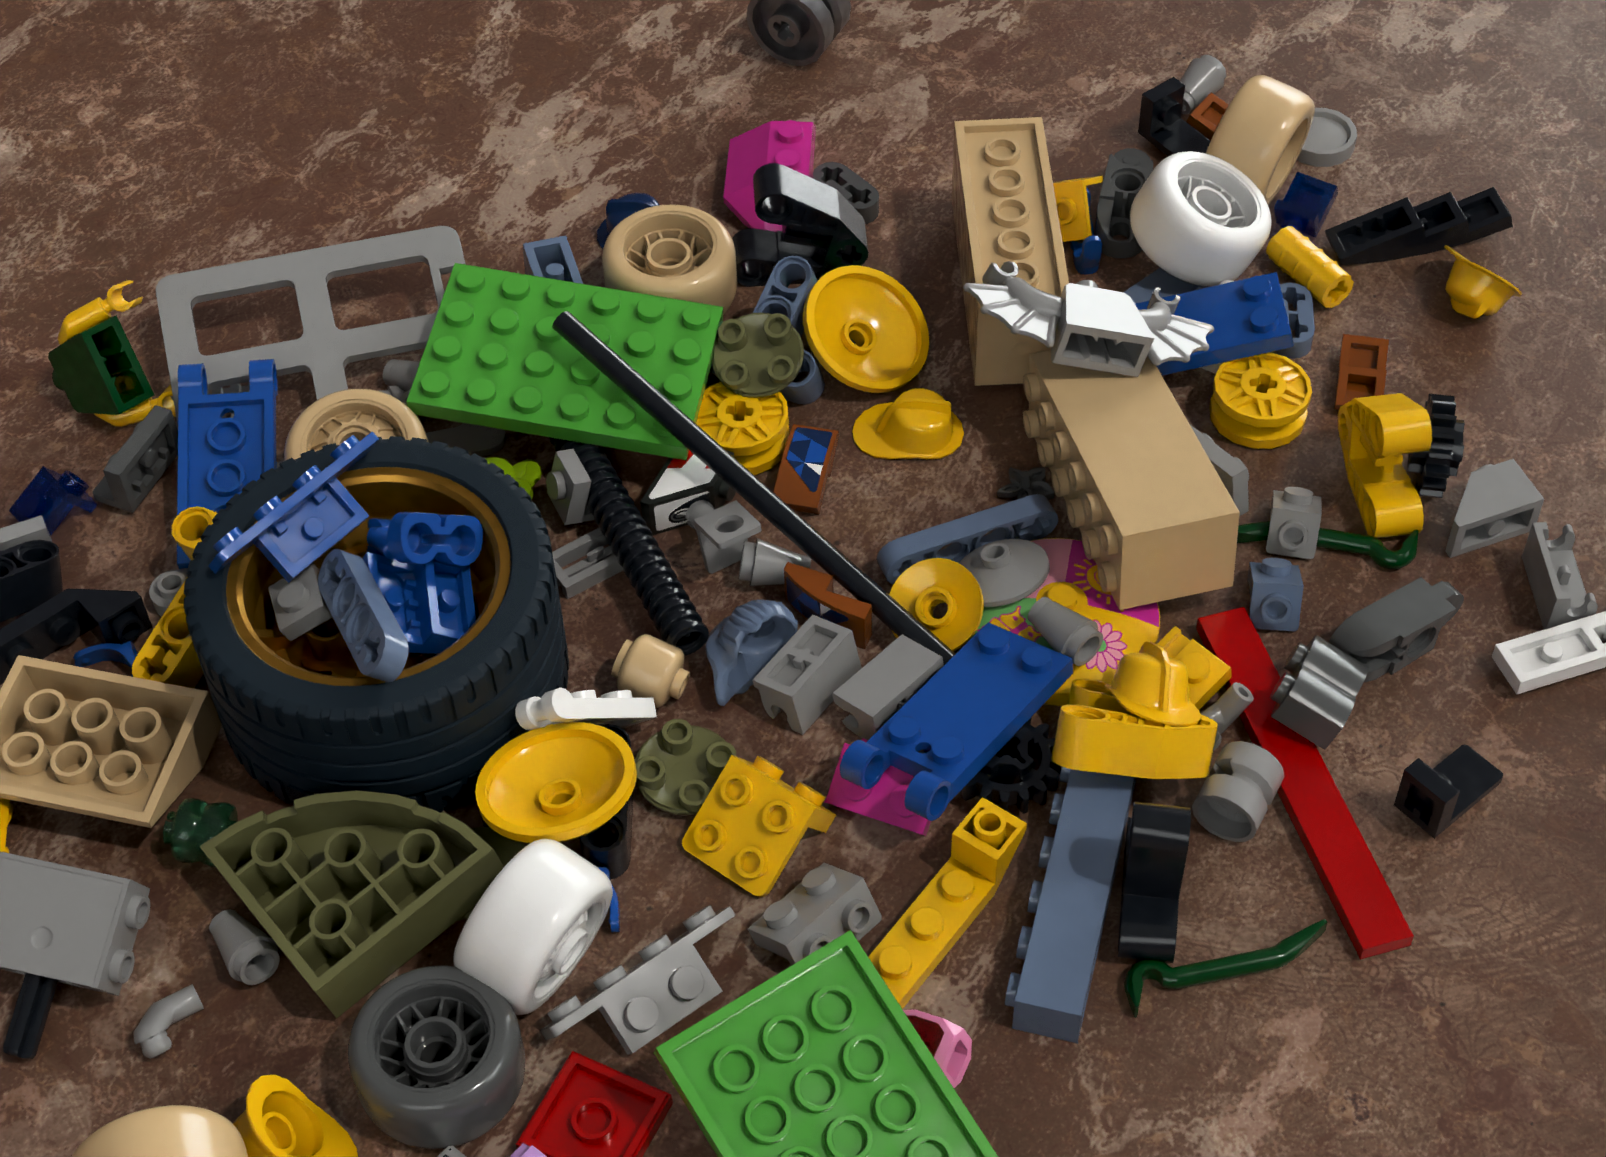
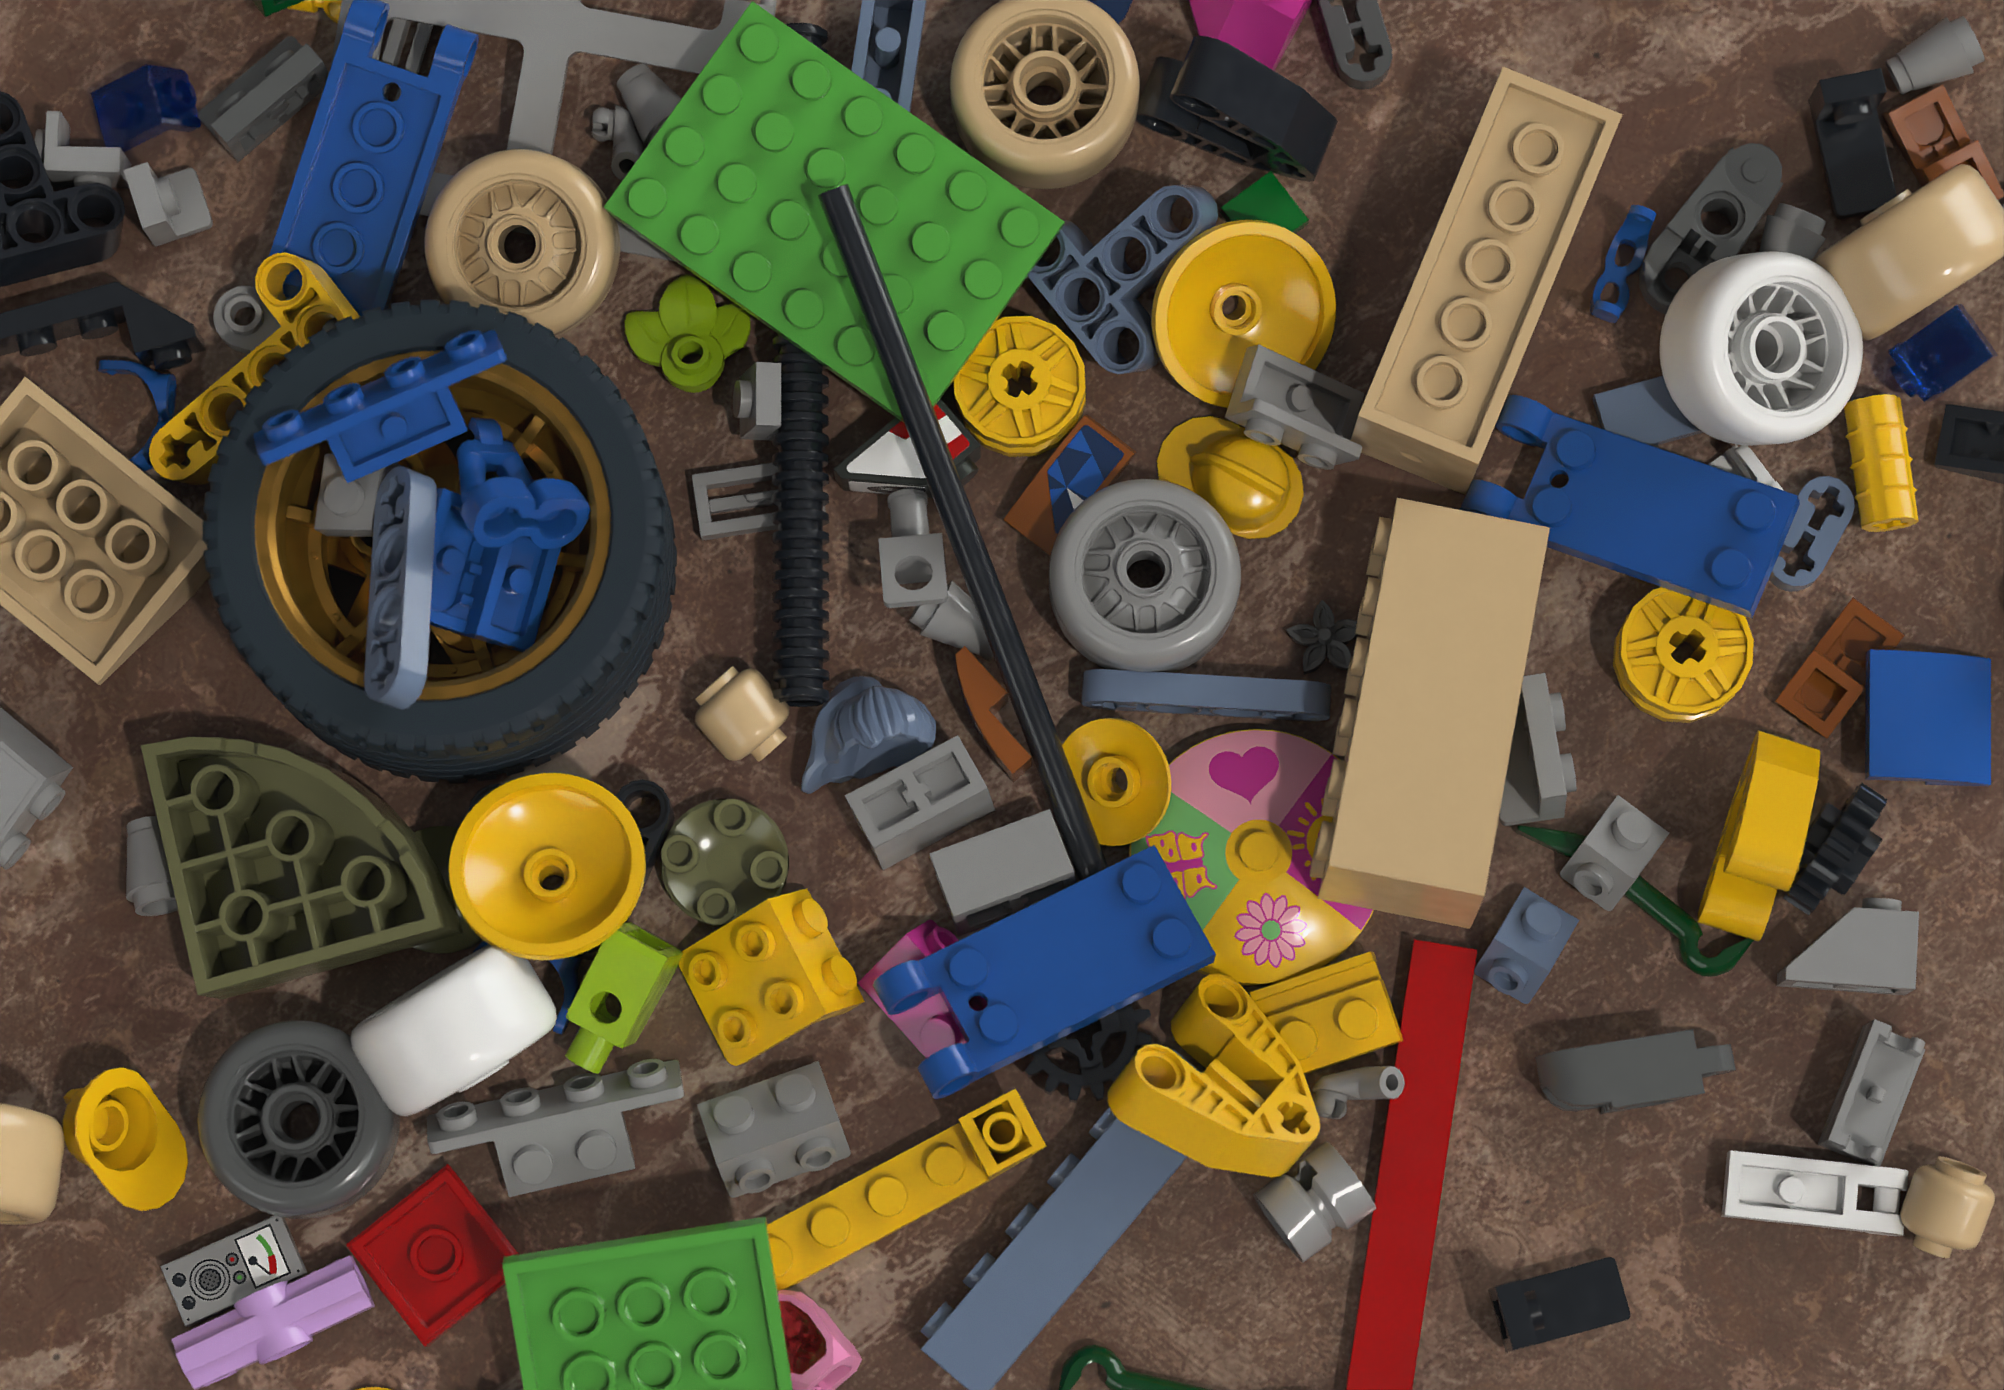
camera: 25 degrees right, 30 degrees up
light grey arm [133,984,204,1059] -> none
clear green piece [163,798,238,867] -> none
white plate [515,688,657,731] -> none
olive dish [712,312,804,398] -> none
light grey dish [959,539,1050,607] -> none
light grey torso [963,261,1214,377] -> none
light grey cone [1028,597,1103,666] -> none
yellow bracket [1053,176,1103,242] -> none
yellow piece [1104,641,1202,726] -> none
black beam [1118,802,1191,963] -> none
dark grey brick [1269,635,1369,750] -> none
none -> light grey bracket [124,162,213,247]
none -> lime torso [565,922,683,1074]
none -> light grey wheel [1049,479,1241,673]
none -> light grey bracket [1225,344,1365,470]
none -> blue slope [1865,649,1991,787]

